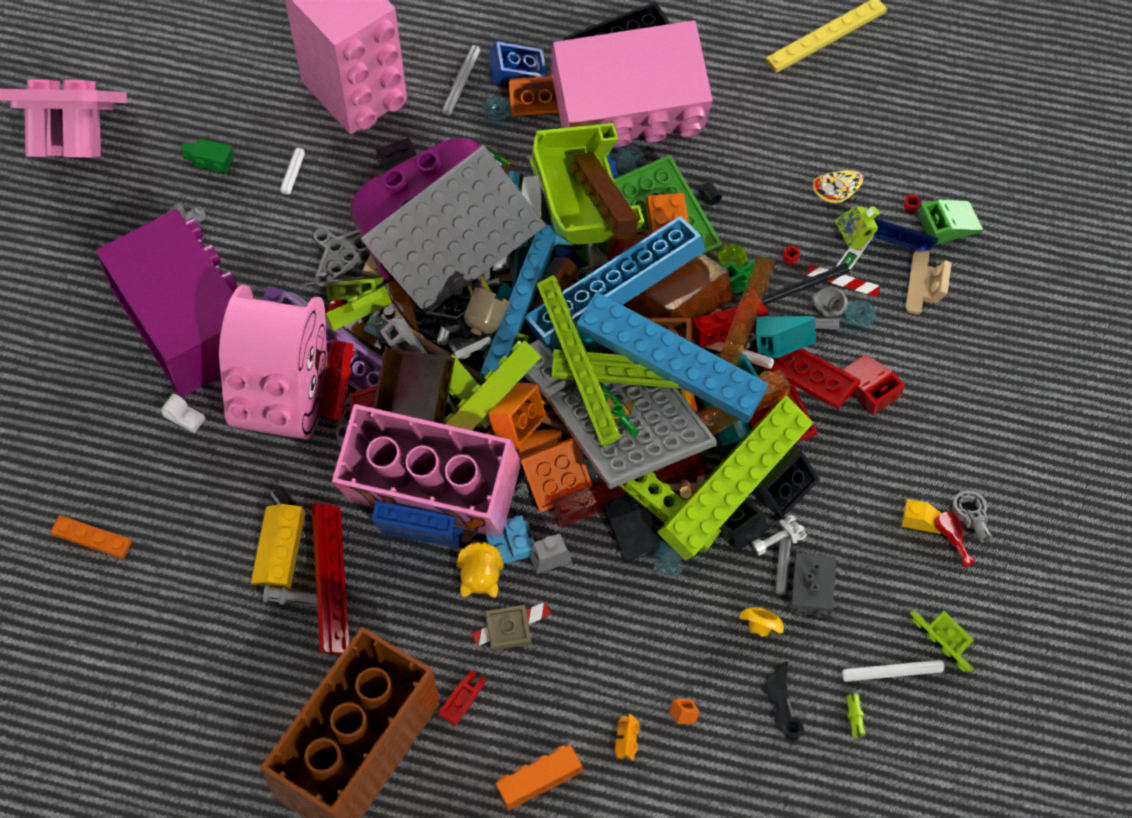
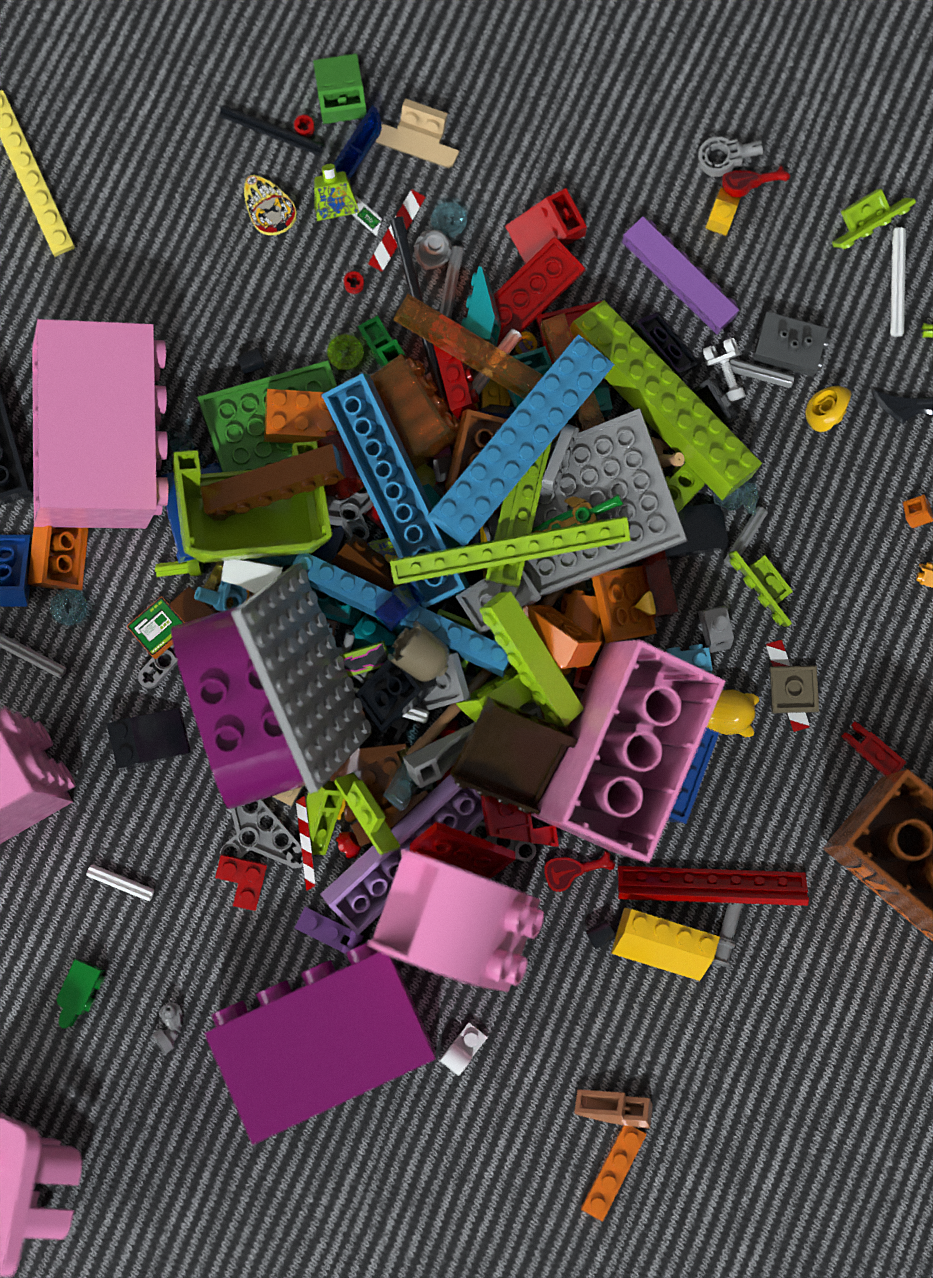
camera: 85 degrees left, 20 degrees up
none -> red plate [215,854,267,911]
none -> black axle [219,106,324,155]
none -> clear blue slope [374,582,426,631]
none -> light grey beam [542,424,579,492]
none -> red piece [544,851,615,892]
none -> nougat slope [574,1090,653,1128]
none -> medium lavender brick [622,217,739,335]
none -> yellow slope [634,591,656,616]
none -> light grey axle [724,506,768,568]
none -> lime bracket [728,550,793,627]

